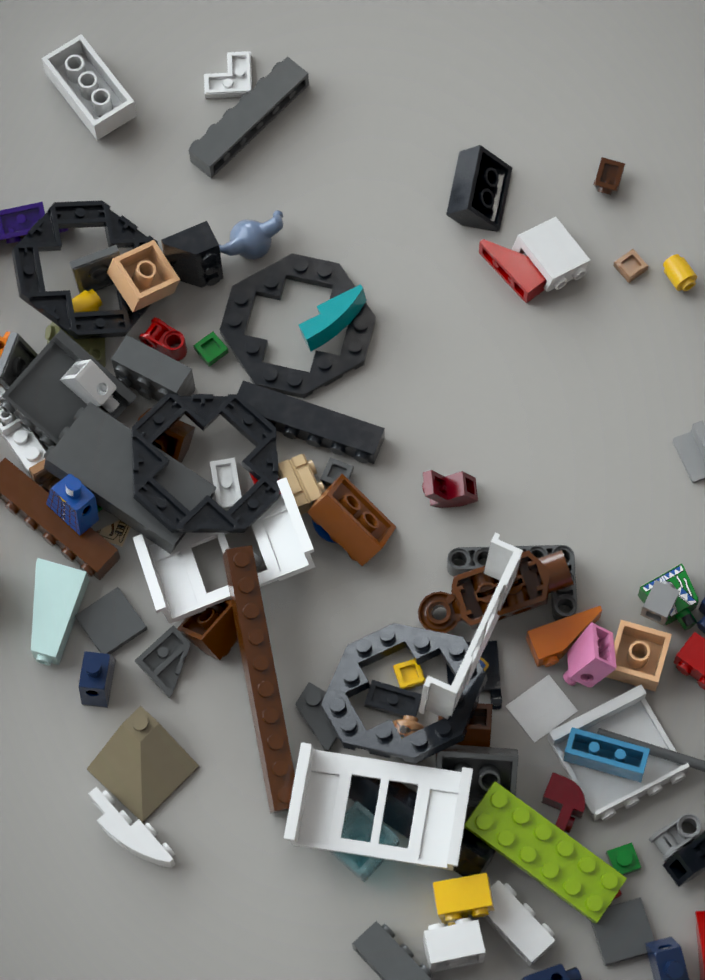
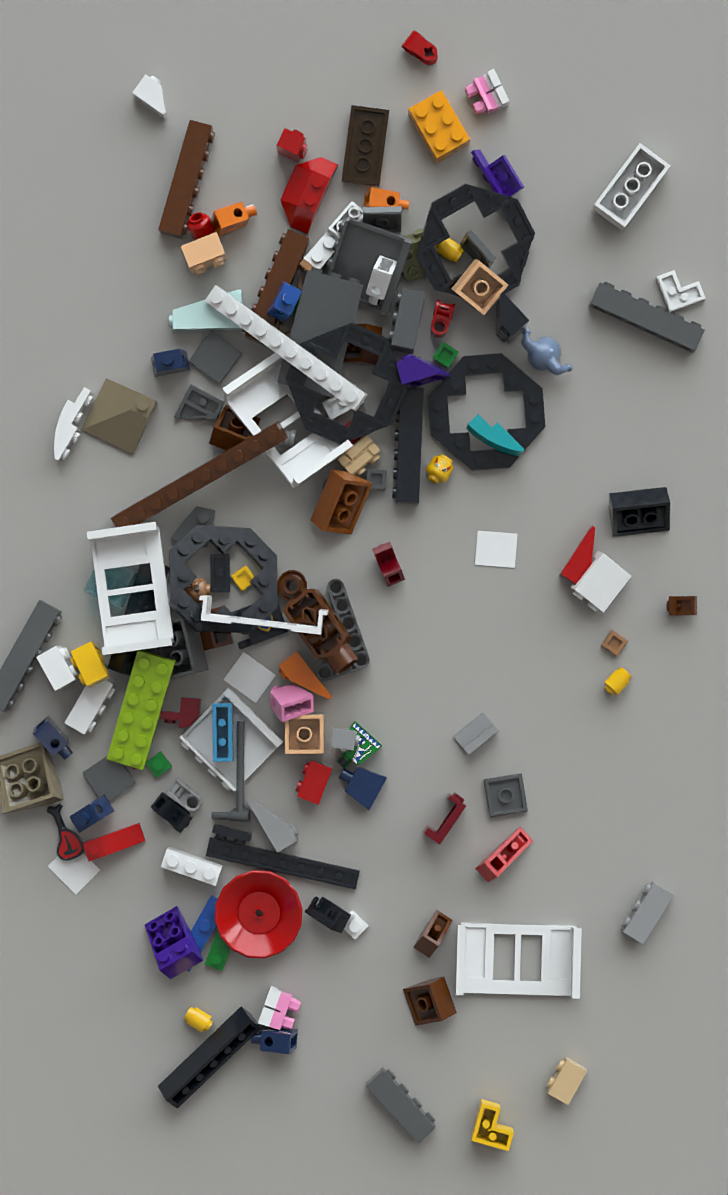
camera: 70 degrees right, 20 degrees up
none -> white plate [205,285,367,411]
none -> dark purple slope [396,354,451,387]
none -> yellow head [426,454,454,484]
none -> white sticker [475,531,518,568]

